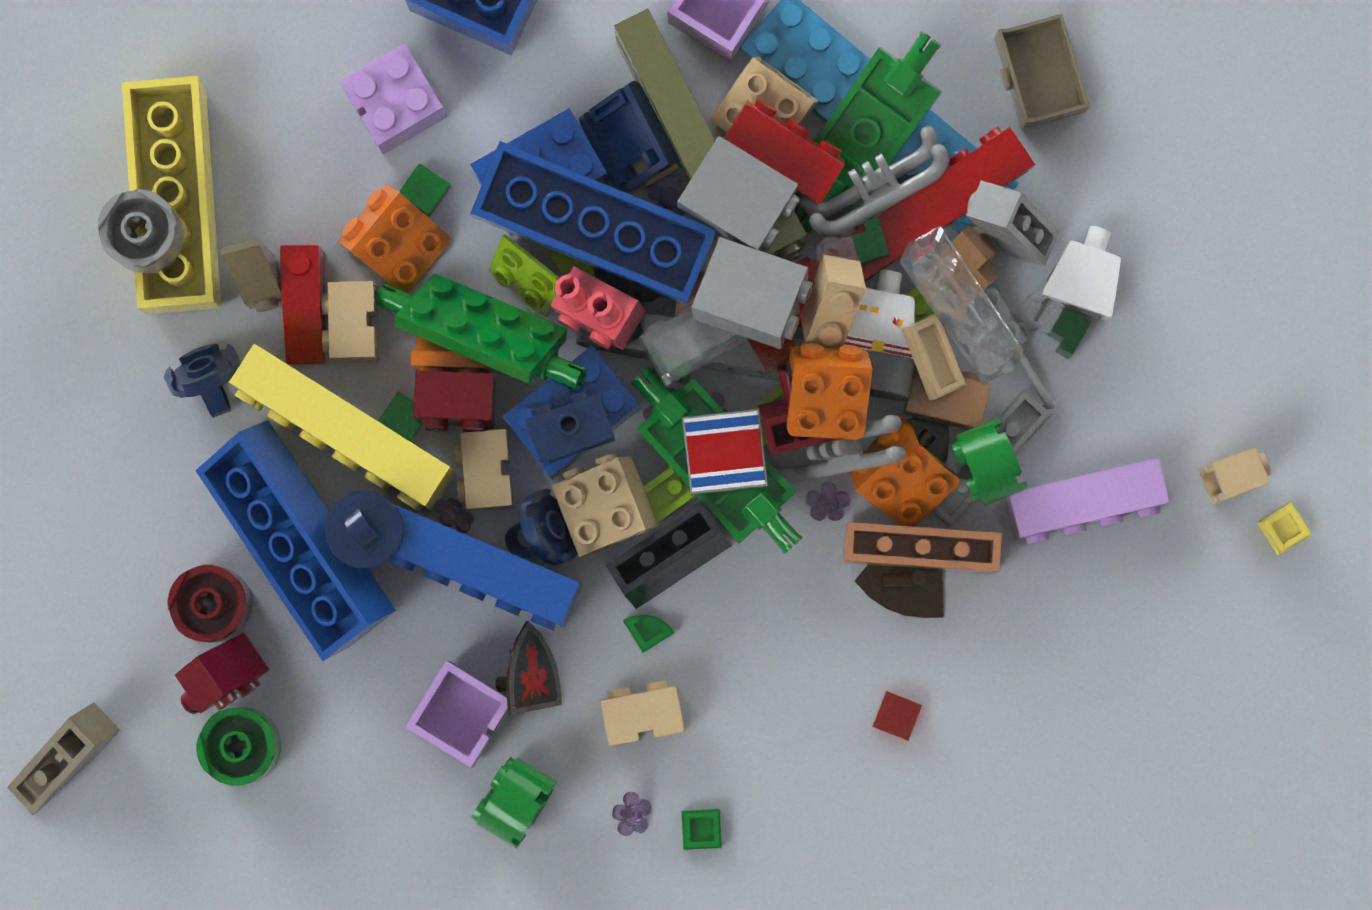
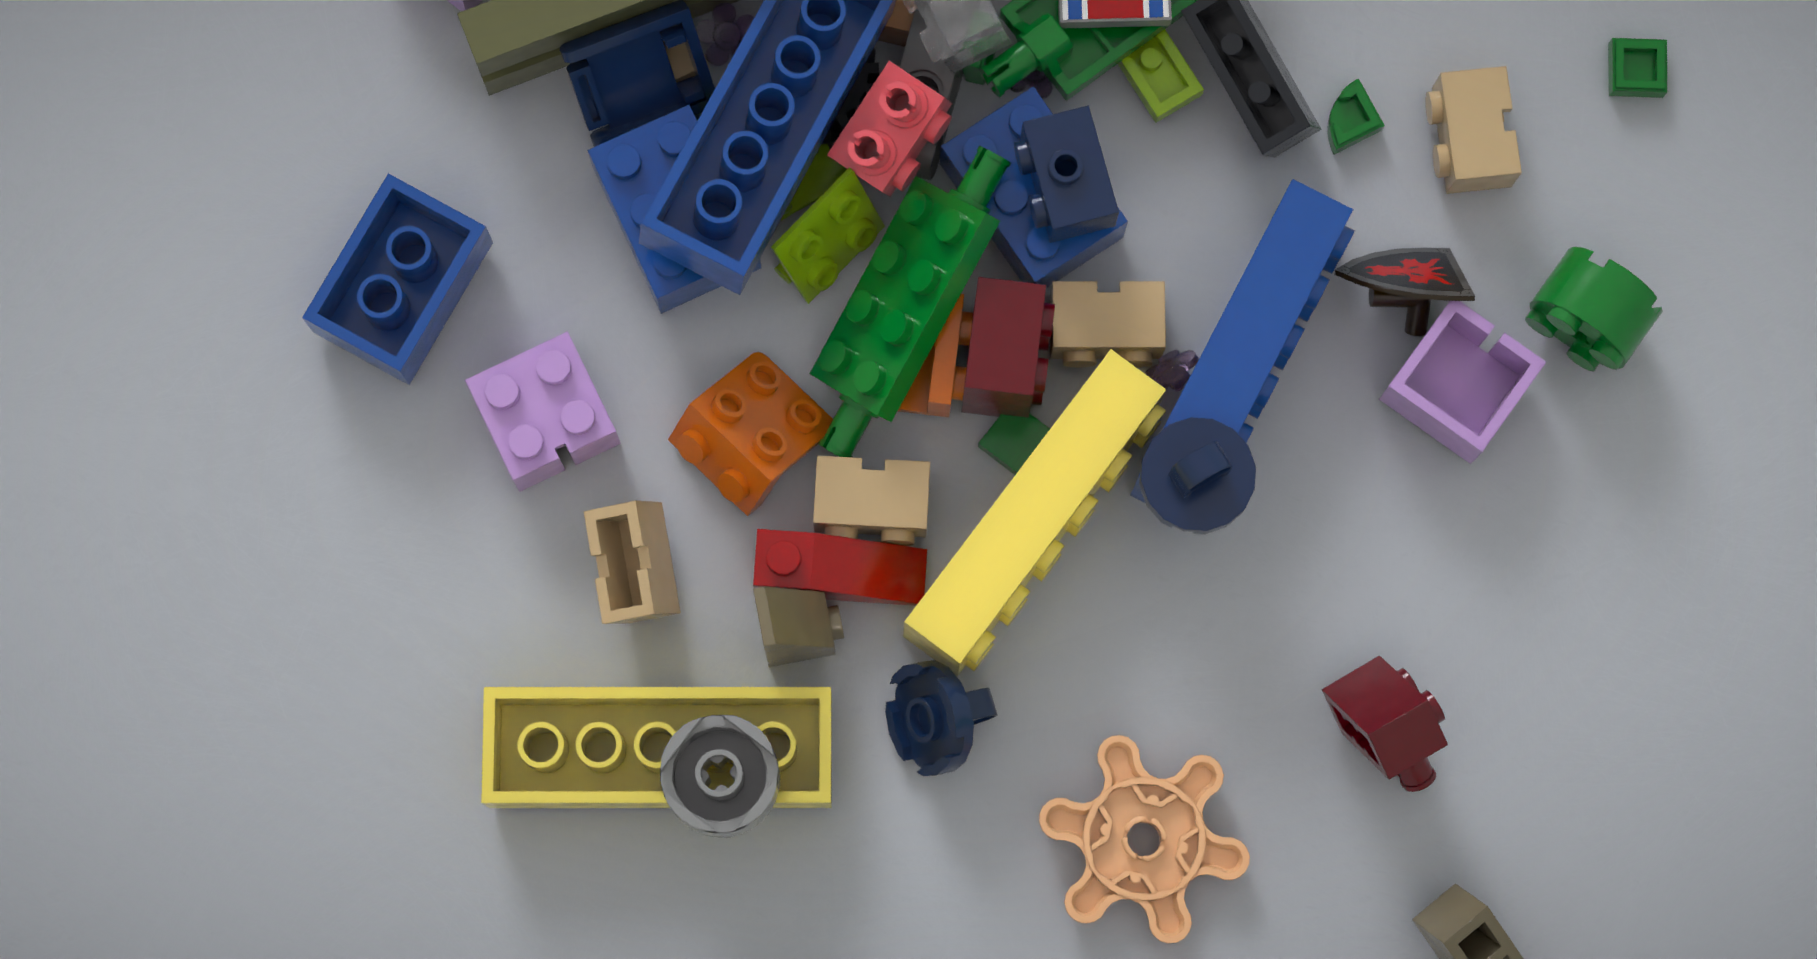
camera: 90 degrees left, 5 degrees down
dark red brick [167,565,252,643] -> none
blue brick [195,420,396,661] -> none
green brick [196,707,281,786] -> none
green tile [399,163,451,217] -> none
dark blue tile [505,489,578,566] -> none
tan brick [552,452,659,557] -> none
clear purple plant [612,792,651,836] -> none
none -> tan brick [583,500,681,624]
none -> light nougat plate [1039,735,1250,944]

